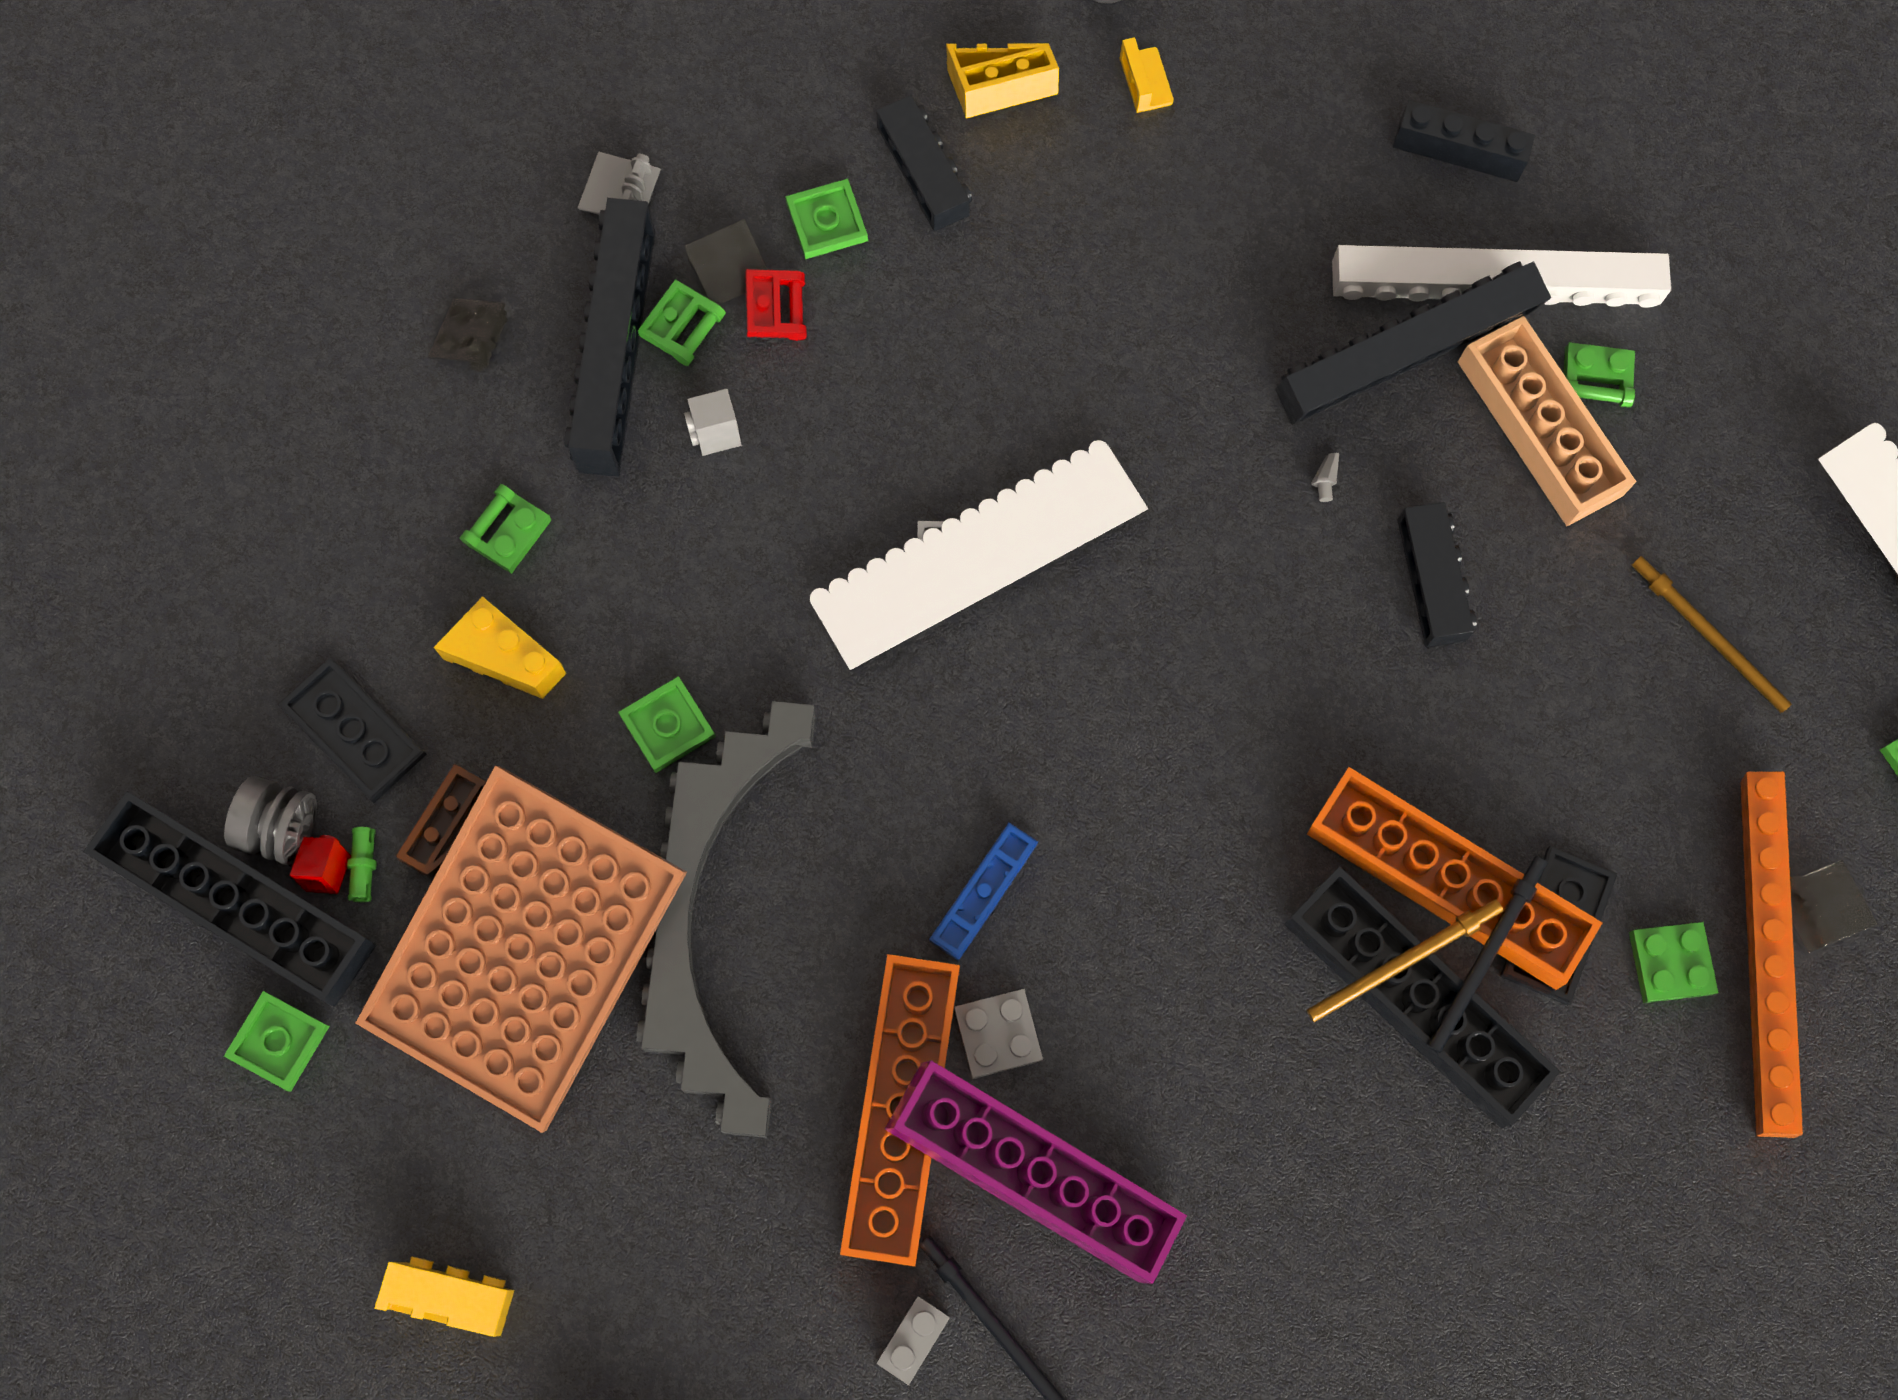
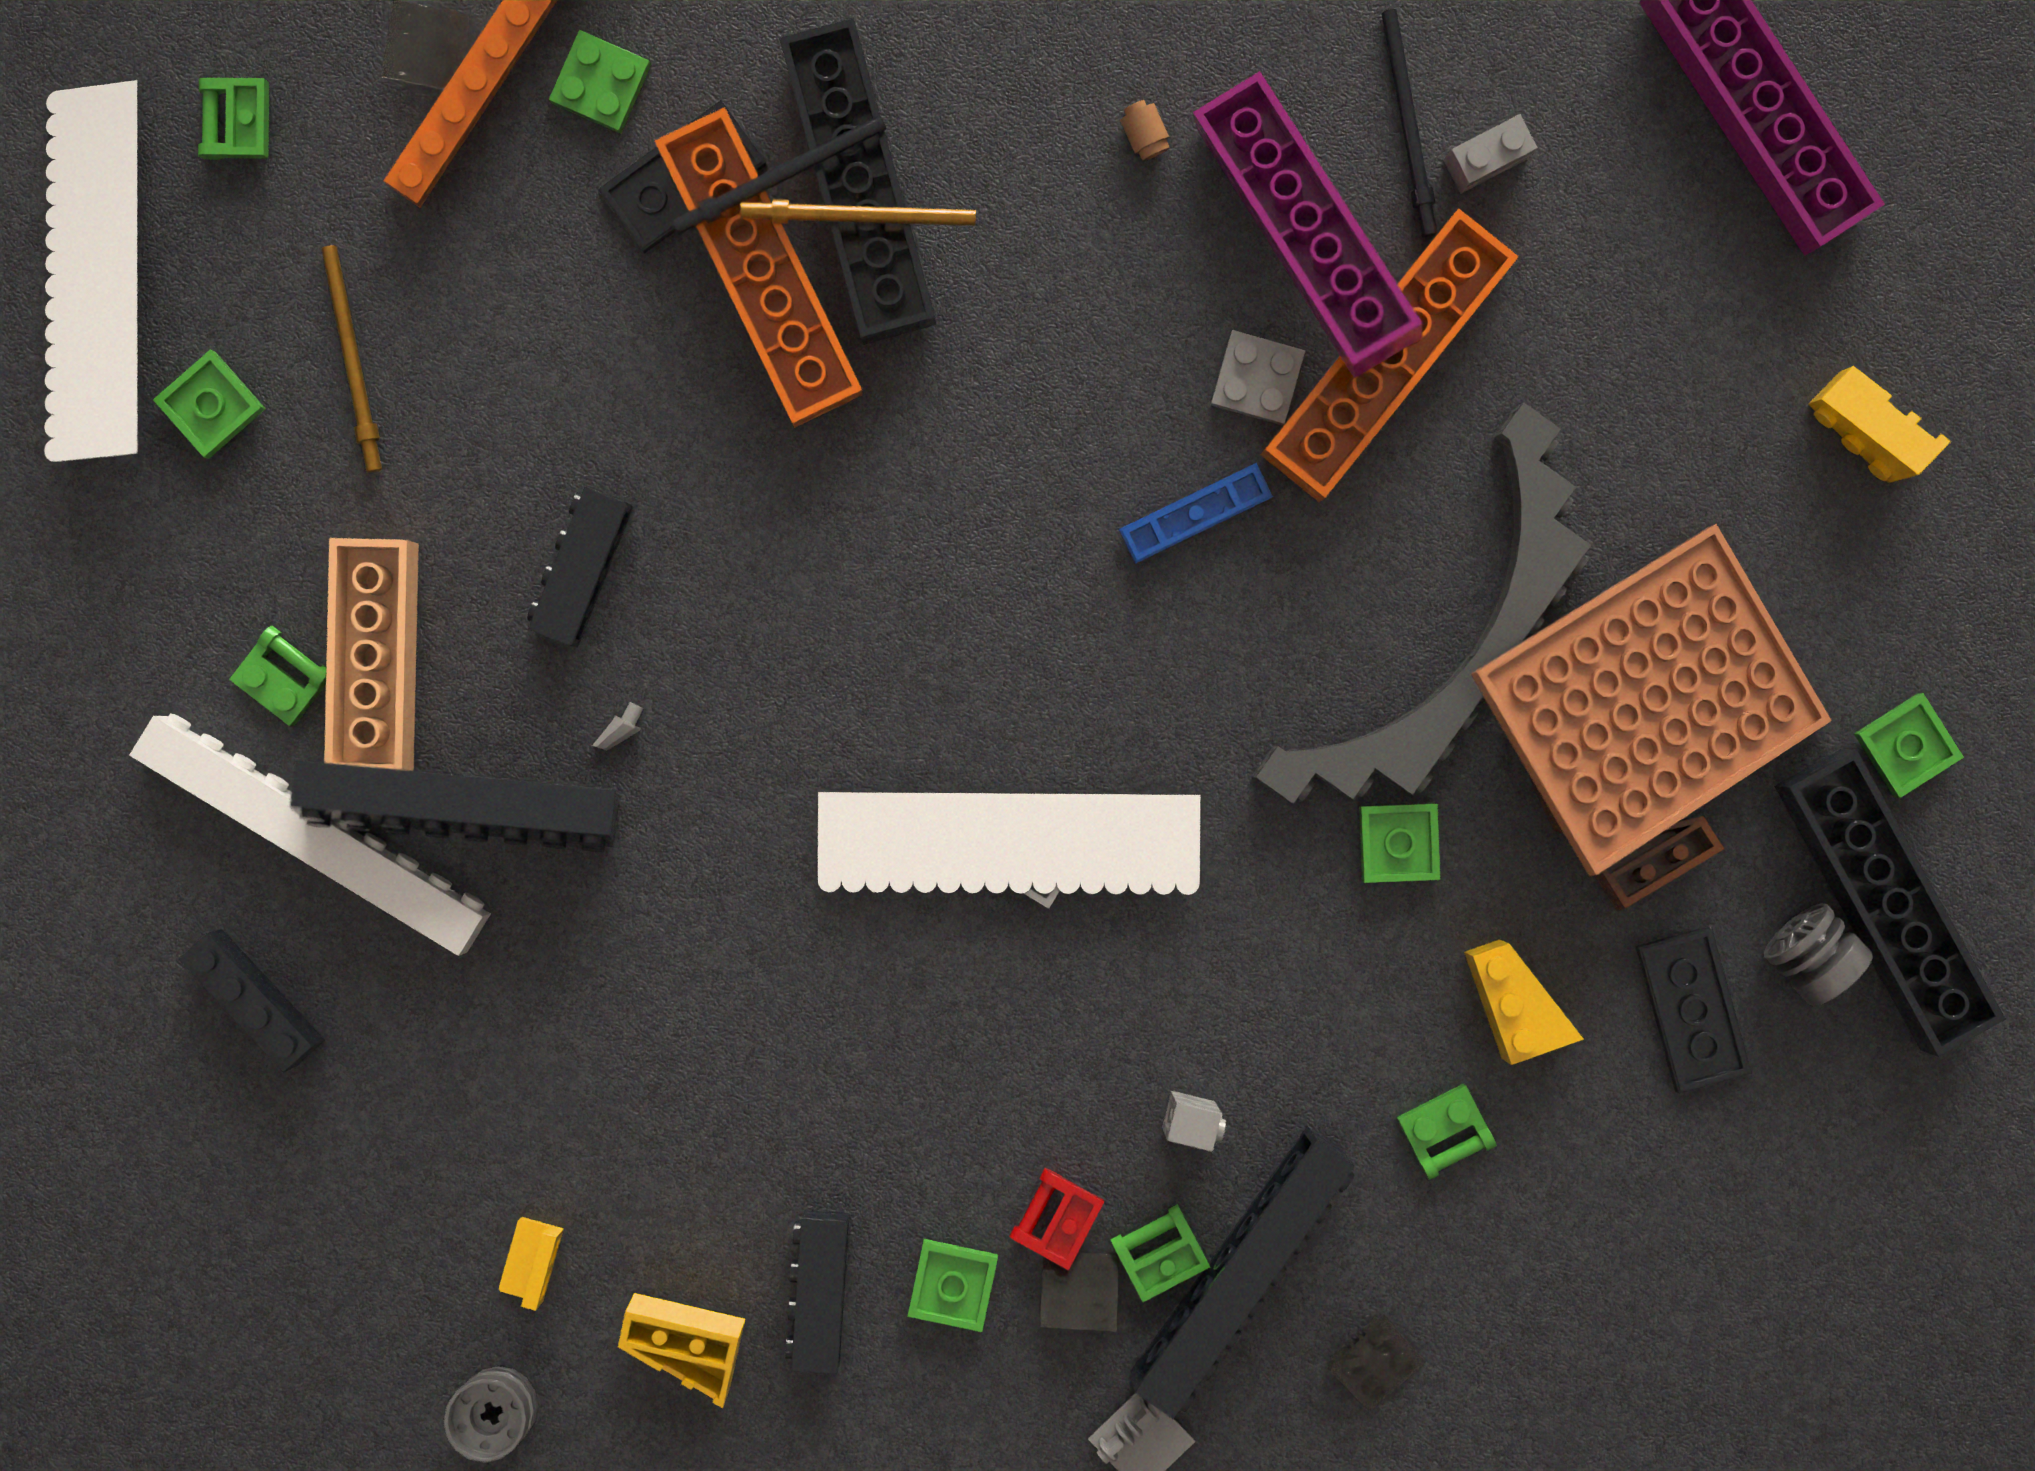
camera: 150 degrees left, 15 degrees up
red brick [290,835,351,894] -> none
bright green pin [347,827,377,902] -> none
none -> bright green plate [153,349,266,459]
none -> medium nougat brick [1120,100,1170,161]

